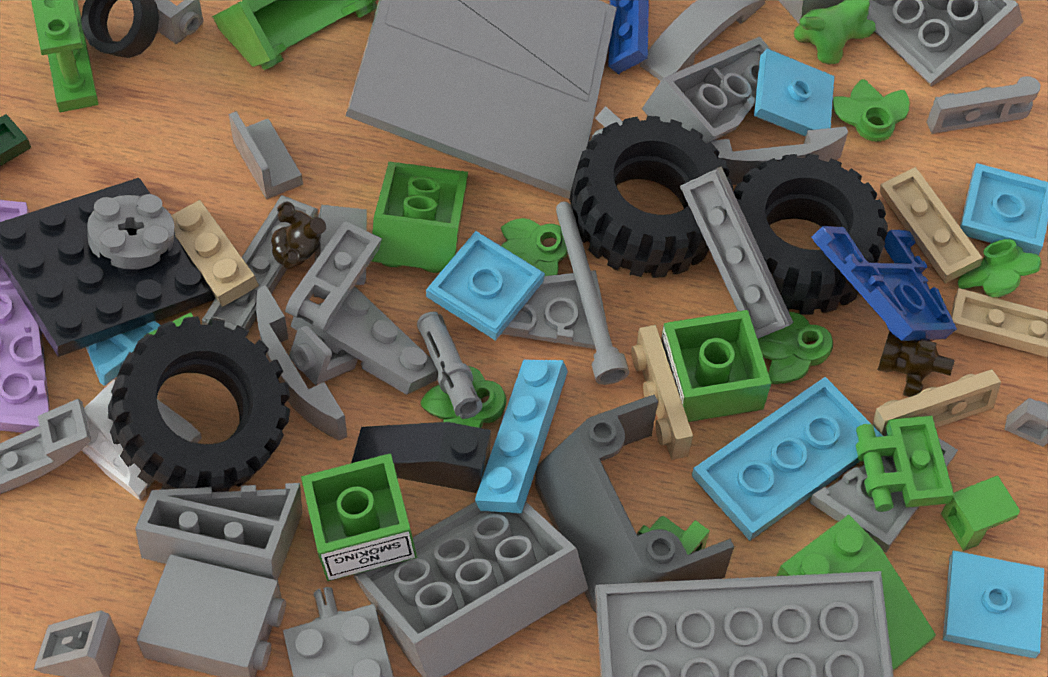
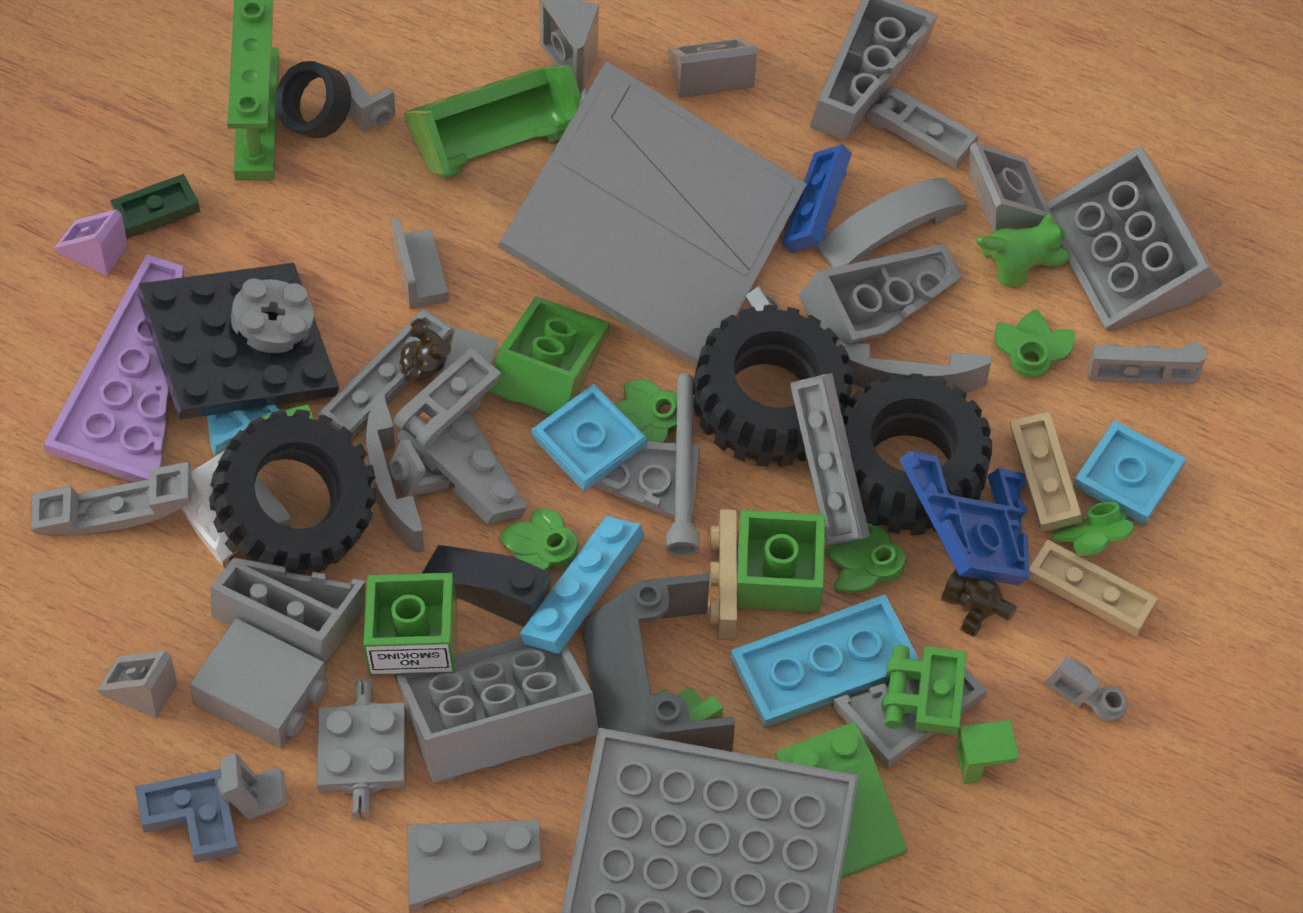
camera: 15 degrees right, 0 degrees up
tan plate [171,200,259,307] -> none
light grey pin [417,312,482,419] -> none
medium azure plate [754,49,834,137] -> none
tan plate [873,369,1001,436] -> none
medium azure plate [943,551,1044,659] -> none

